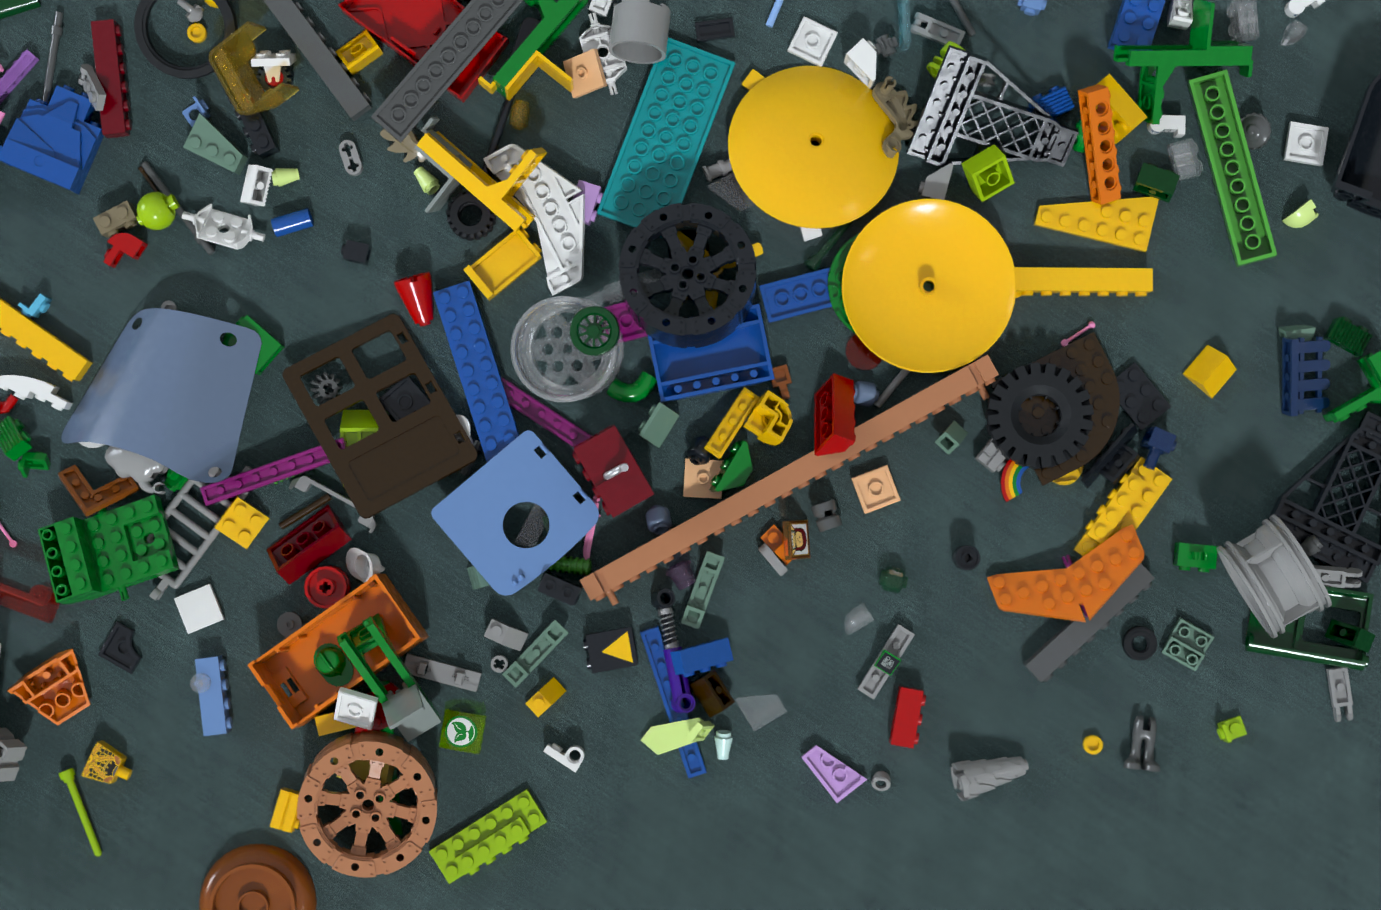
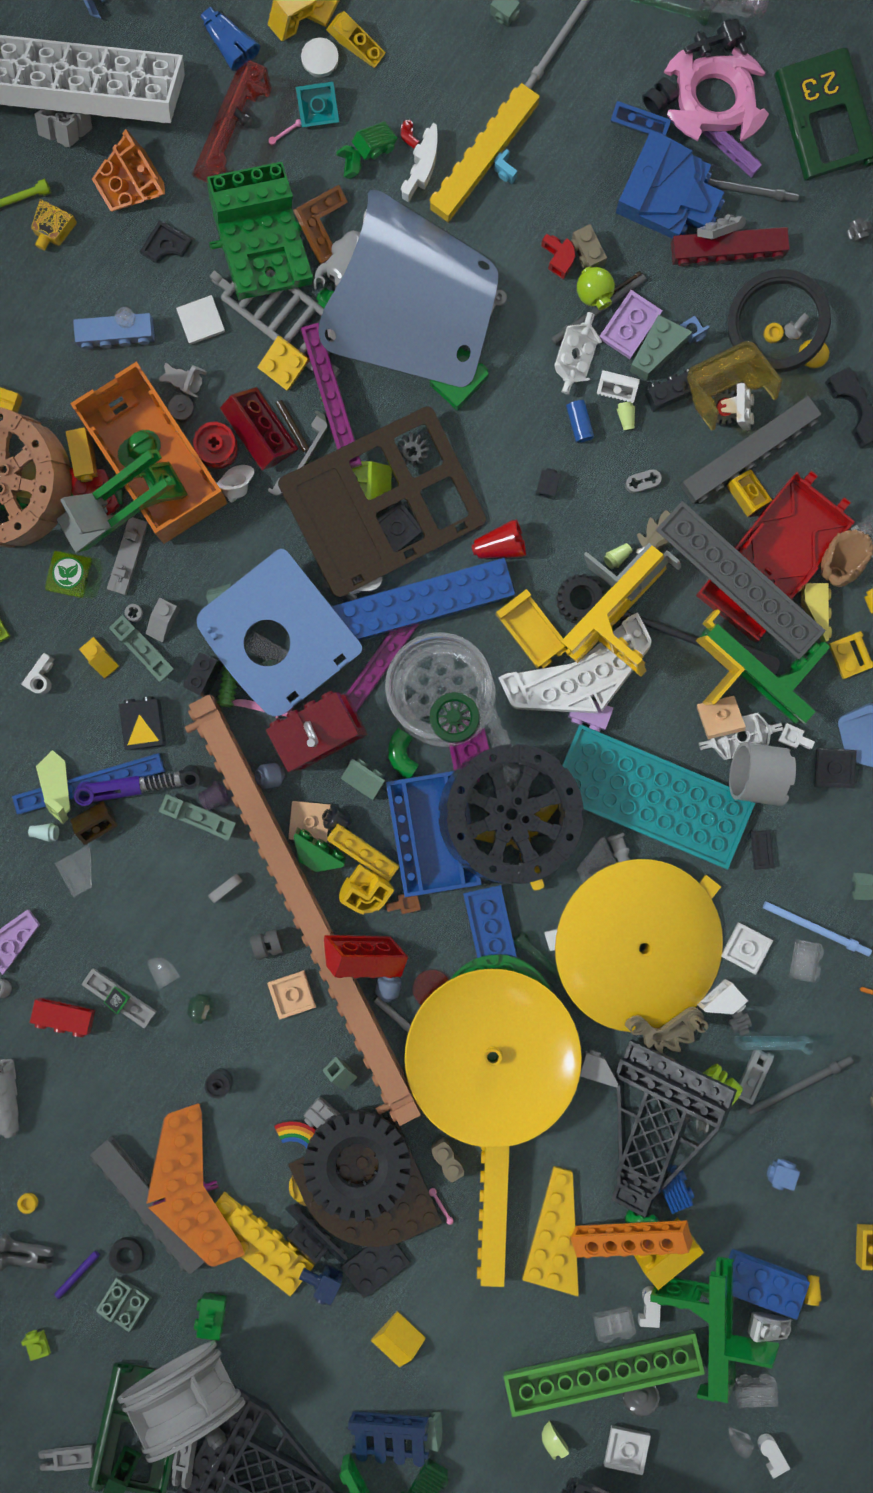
camera: 90 degrees right, 0 degrees up
white tile [334,687,378,730] -> none
clear yellow brick [509,100,531,130] -> none
blue brick [670,638,734,677] -> none
orange slope [760,524,794,565] -> none
tile [782,520,810,560] -> none
lime brick [961,144,1015,202] -> none
dark green brick [1133,162,1180,203] -> none
none -> dark purple bar [54,1251,100,1299]
none -> light grey hair [159,363,207,398]
none -> dark tan brick [432,1137,464,1182]
none -> lavender plate [599,290,662,359]

